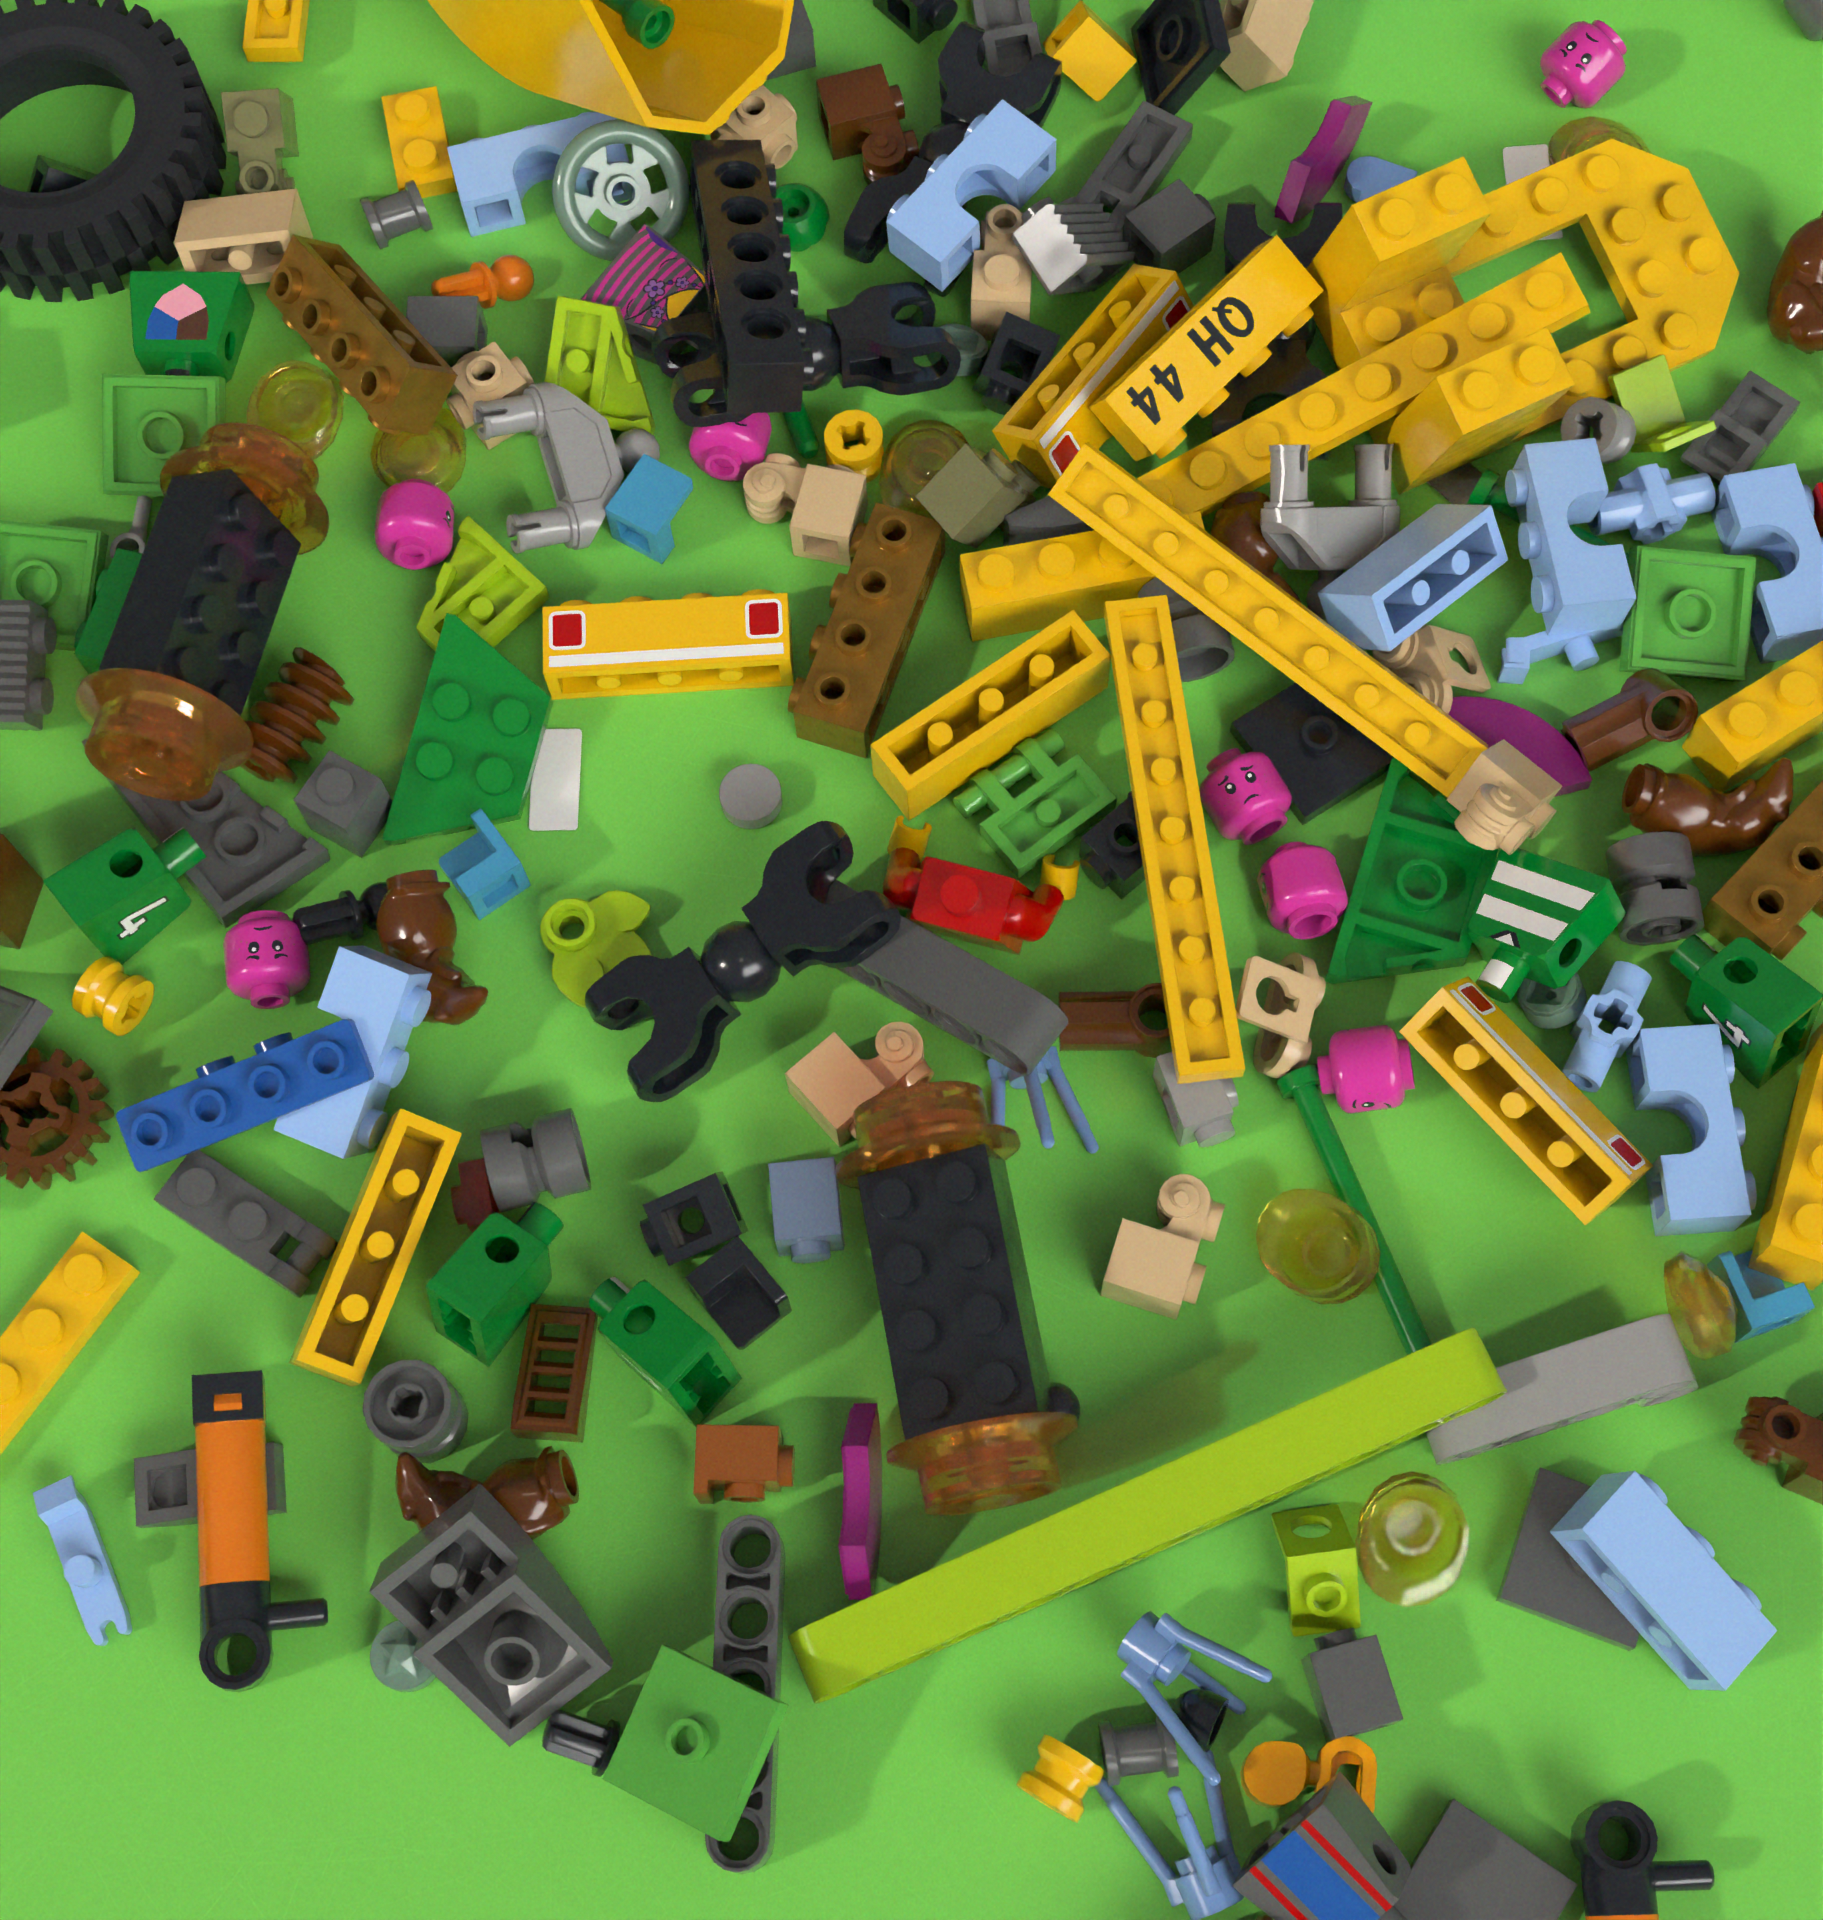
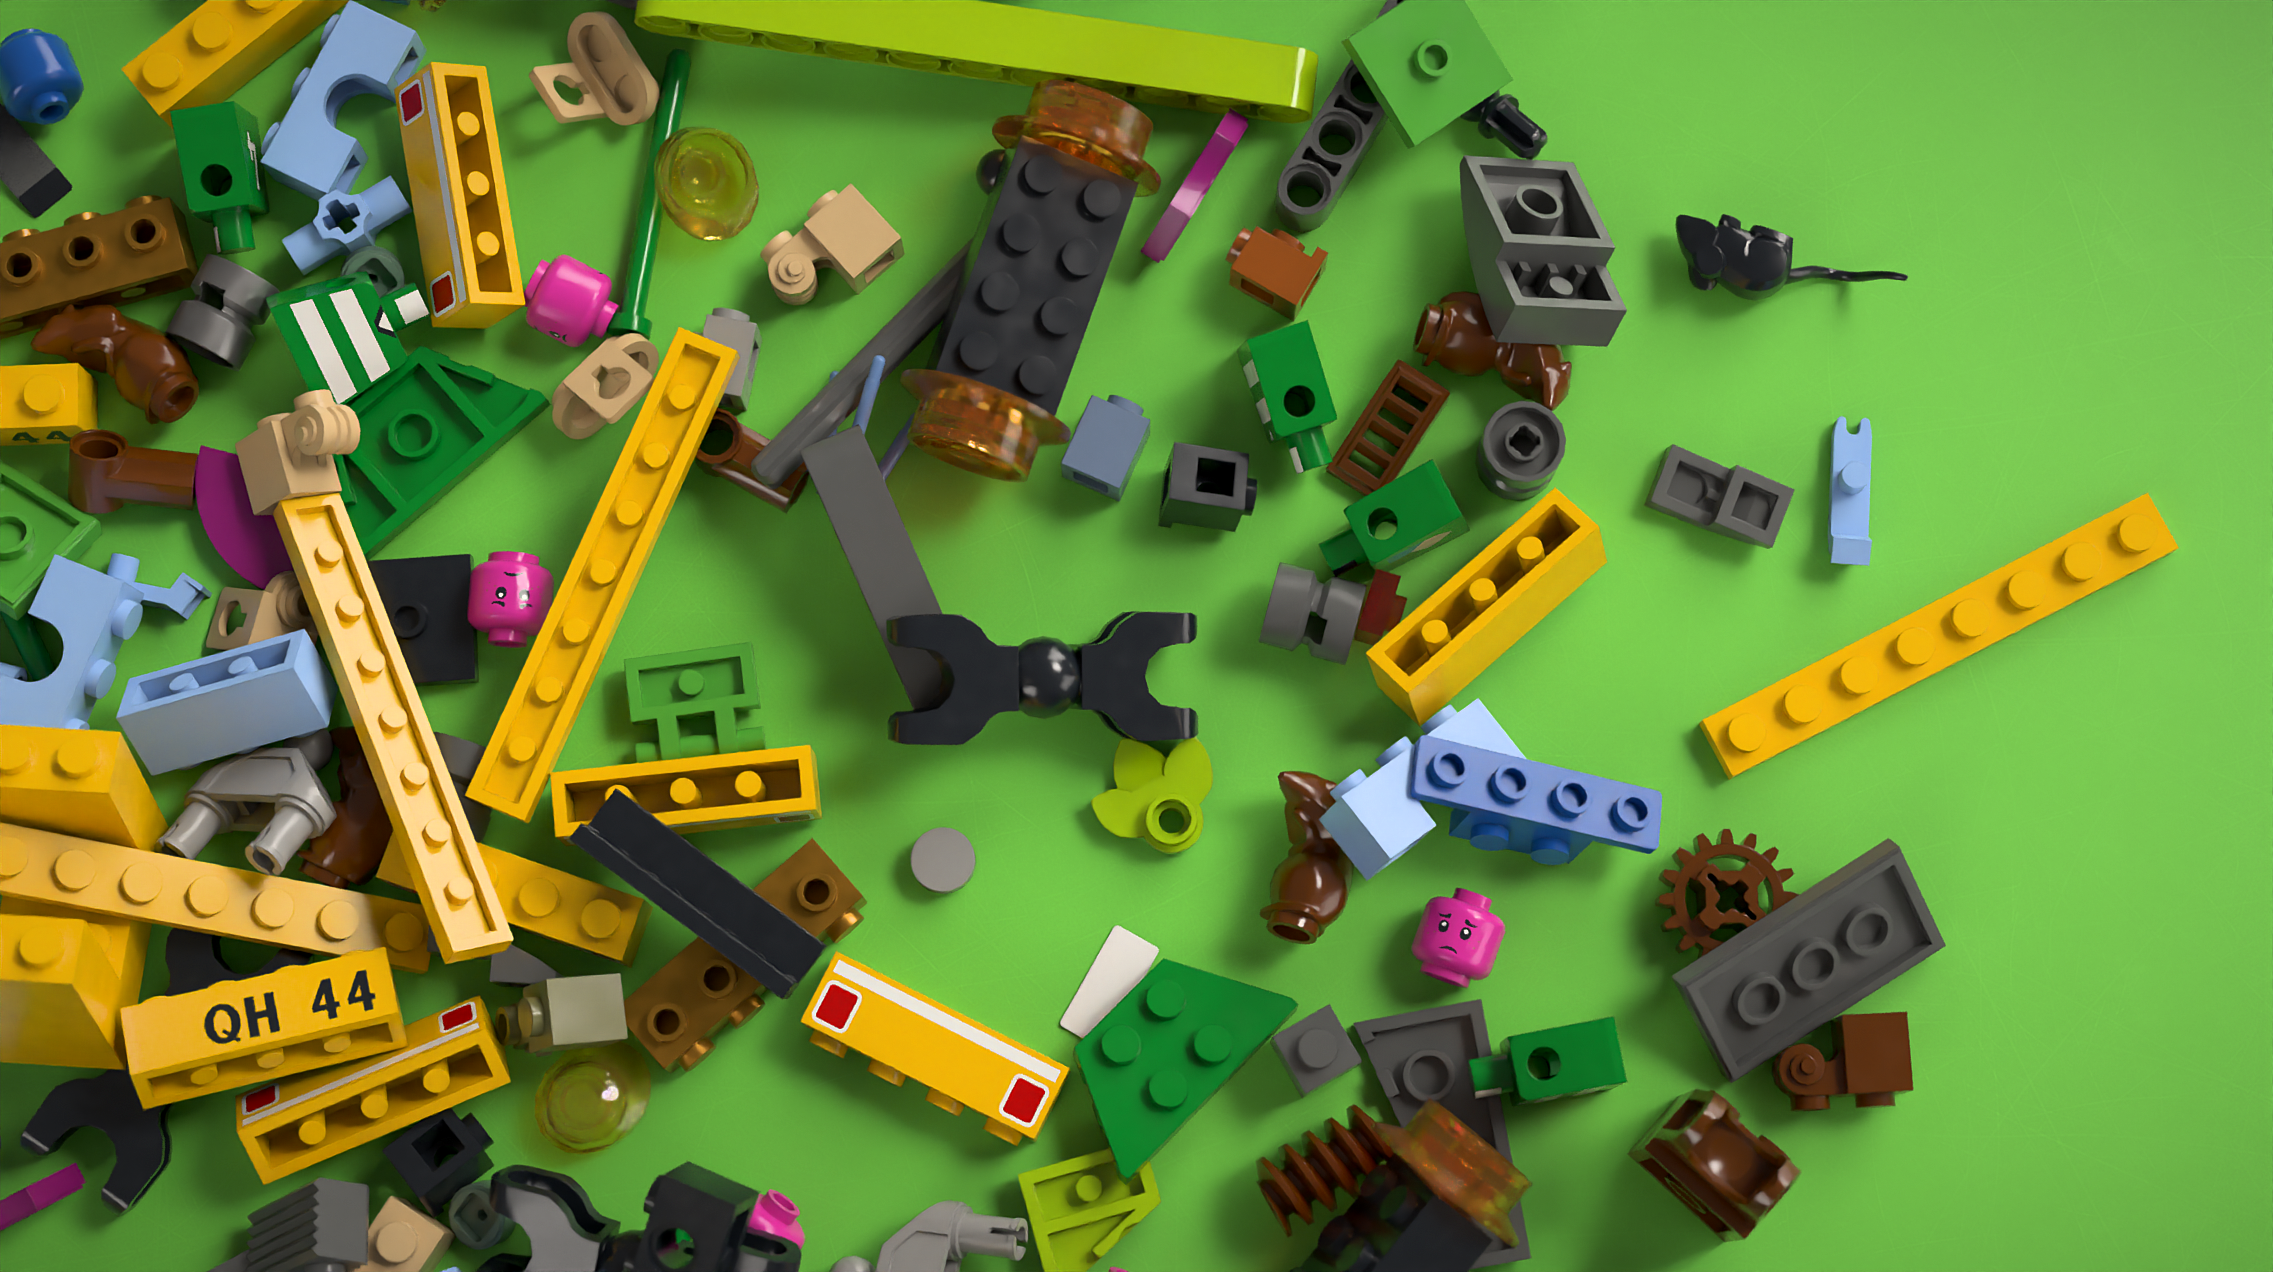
camera: 155 degrees left, 10 degrees up
yellow wheel [72,957,154,1036] -> none
dark grey plate [154,1150,338,1298] -> none
piece [192,1370,328,1692] -> none
black axle [293,882,388,945] -> none
sand green tile [370,1620,436,1692] -> none
dark azure panel [439,808,531,920] -> none
dark azure panel [605,454,693,564] -> none
black panel [685,1236,792,1350] -> none
tan brick [743,453,868,567] -> none
tan brick [785,1021,934,1148] -> none
yellow wheel [824,409,885,483] -> none
red torso [883,816,1080,955] -> none
black brick [1079,791,1145,900] -> none
dark grey brick [1123,179,1216,274] -> none
dark pink head [1257,842,1348,940] -> none
none -> tan bracket [529,11,660,126]
none -> black fence [569,789,828,999]
none -> dark grey axle [751,238,973,489]
none -> black animal [1675,214,1908,300]

